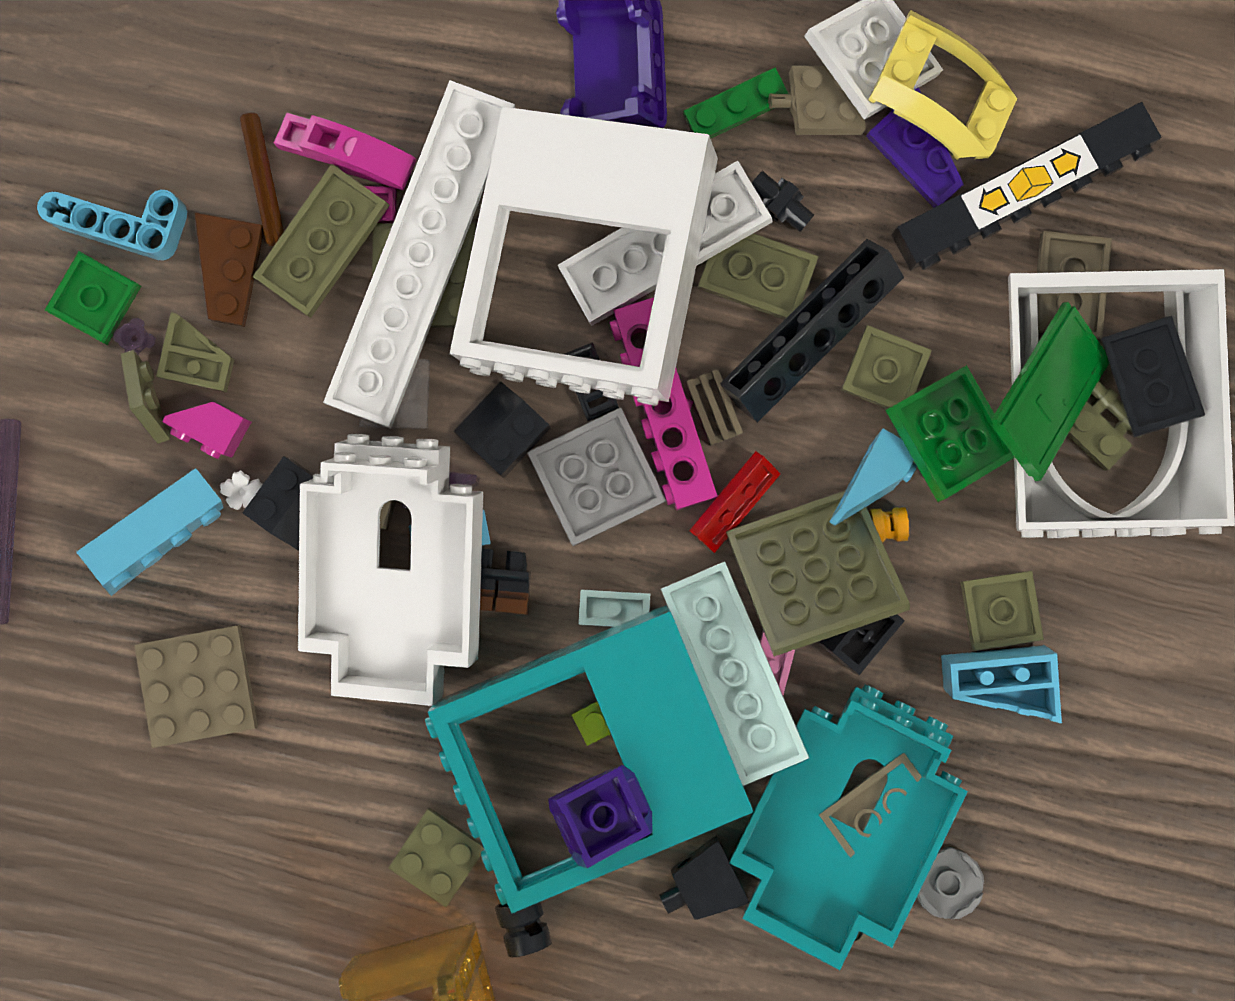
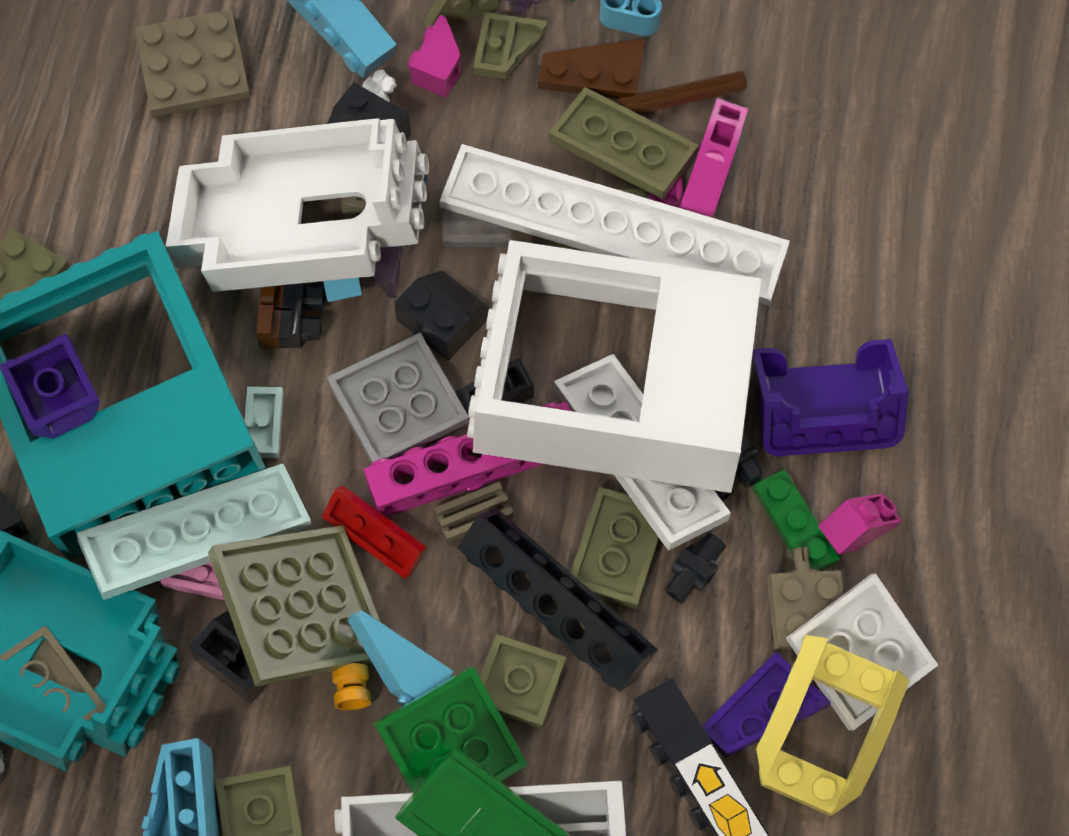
camera: 85 degrees right, 20 degrees down
none -> dark pink slope [818,493,902,555]

